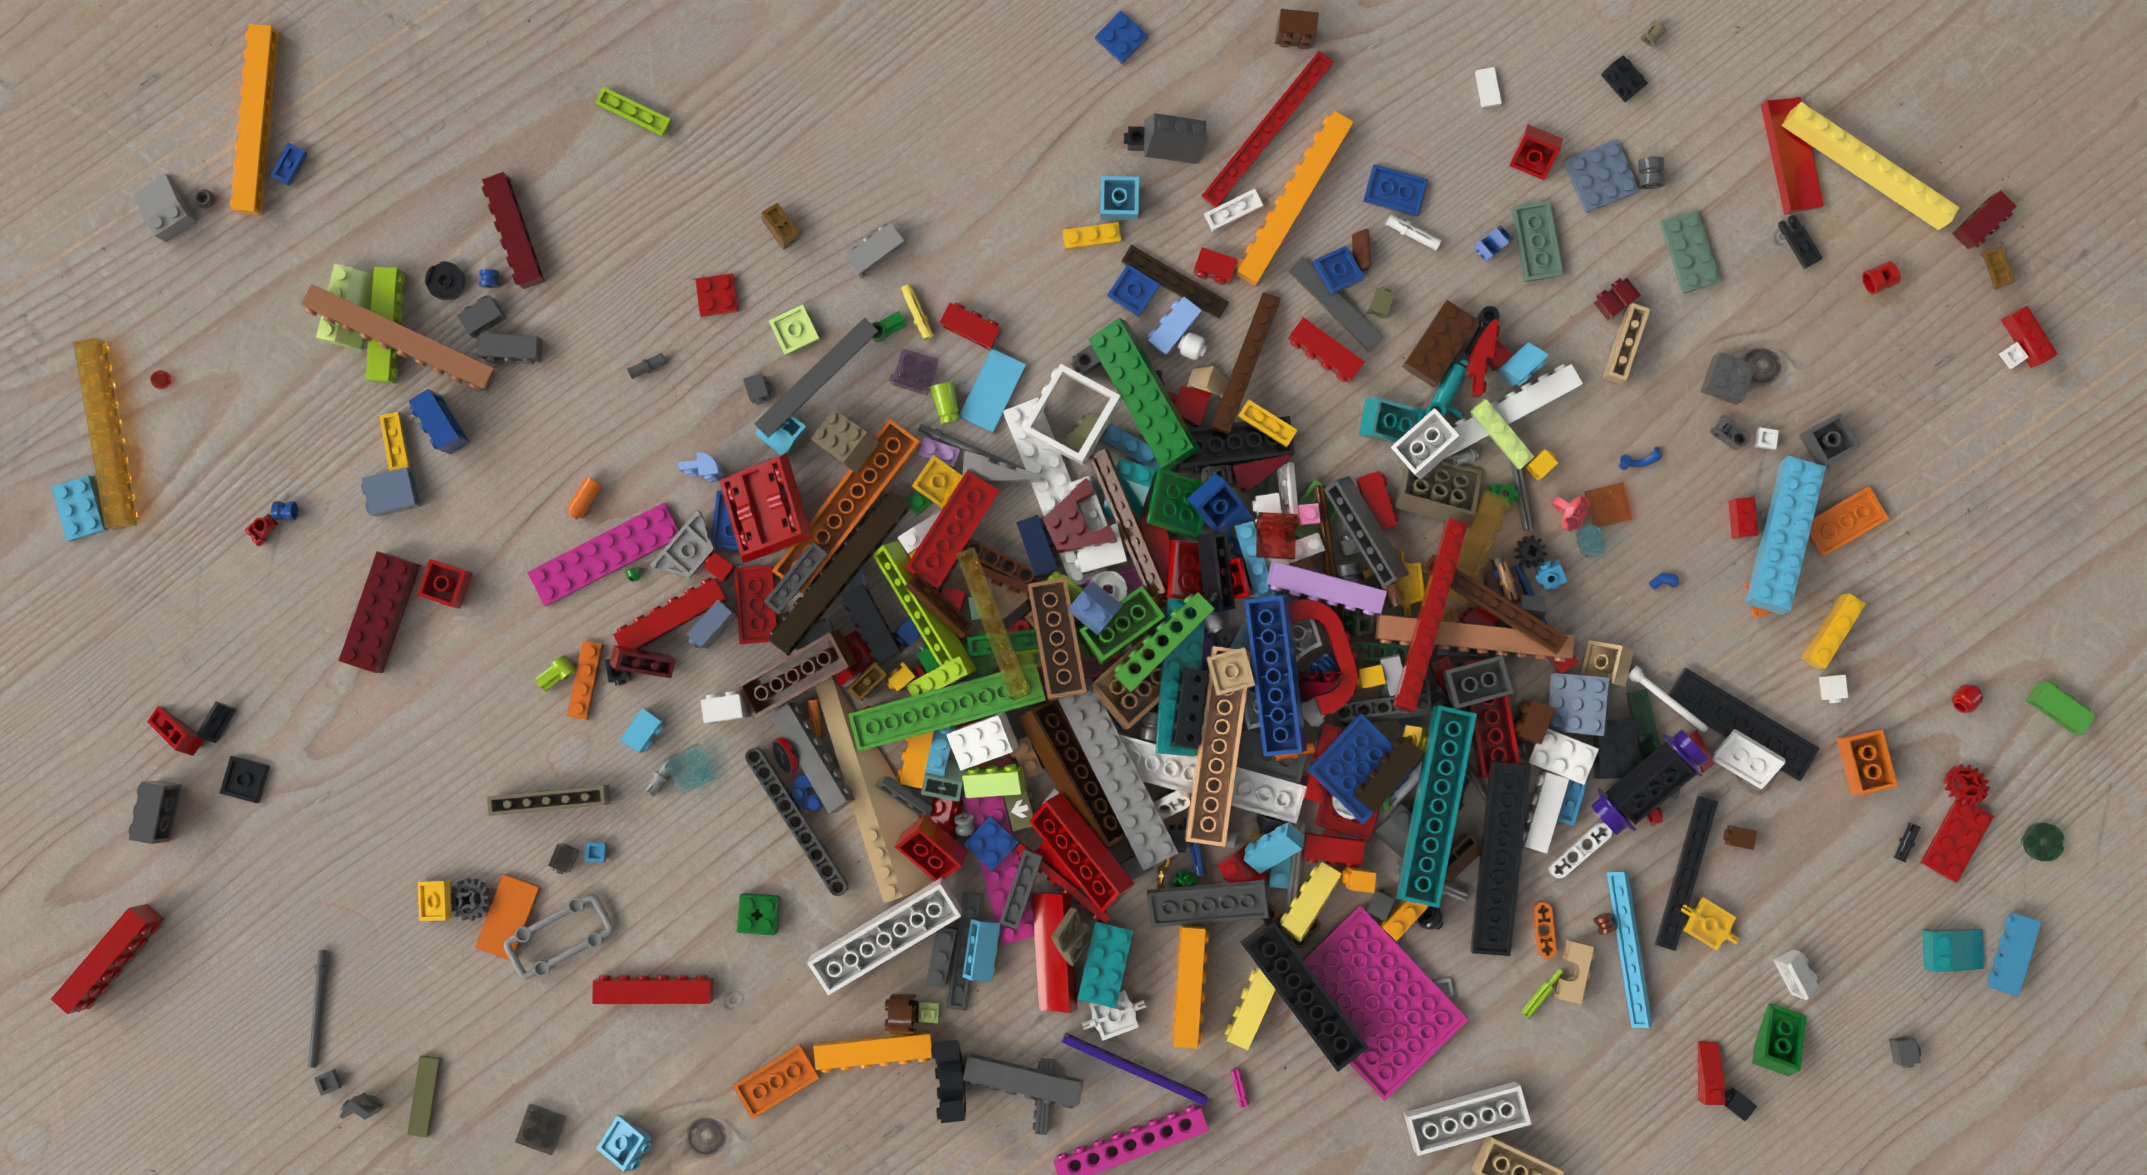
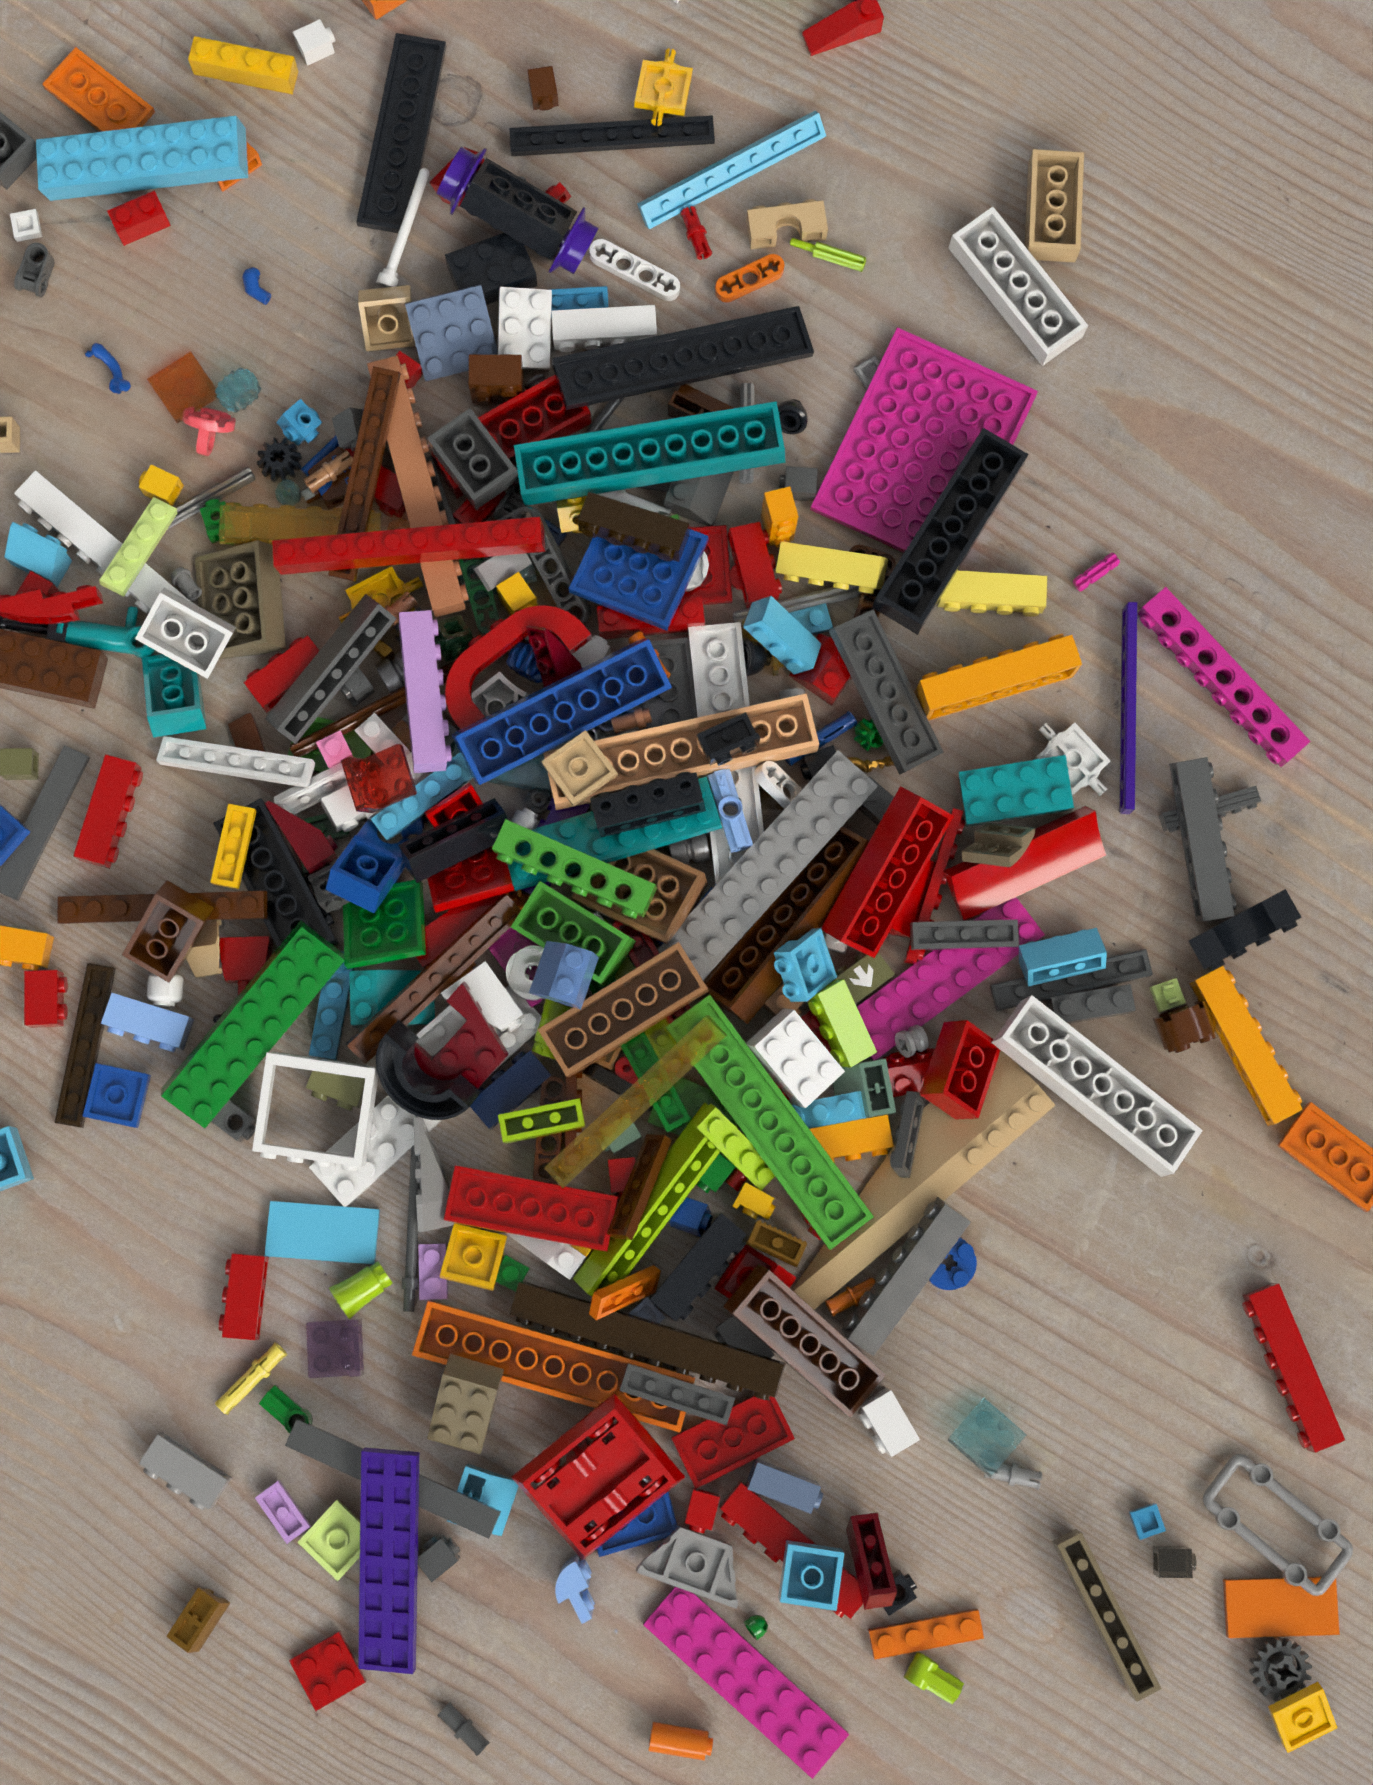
camera: 120 degrees left, 5 degrees down
medium azure brick [620,708,665,753] -> none
green brick [737,893,780,936] -> none
dark grey beam [745,748,848,896] -> none
tile [772,737,798,775] -> none
blue plate [964,816,1018,871] -> none
yellow plate [1062,222,1121,250] -> none
light orange brick [1379,900,1429,941] -> none
copper wheel [1593,913,1617,935] -> none
clear green plate [1626,689,1661,761] -> none
white plate [1711,729,1785,789] -> none
none -> reddish brown brick [122,880,214,983]
none -> white plate [156,736,315,788]
none -> copper slope [228,712,266,752]
none -> lavender plate [255,1480,311,1544]
none -> clear light blue plate [275,480,301,506]
none -> dark purple plate [358,1447,420,1674]
none -> black brick [376,1020,481,1120]
none -> lime brick [498,1098,586,1144]
none -> orange plate [589,1265,661,1320]
none -> nougat animal [611,707,652,734]
none -> red pin [680,206,712,260]
none -> black bracket [696,712,760,766]
none -> light blue piece [707,769,753,853]
none -> medium azure plate [774,928,837,1002]
none -> medium azure brick [778,1540,844,1611]

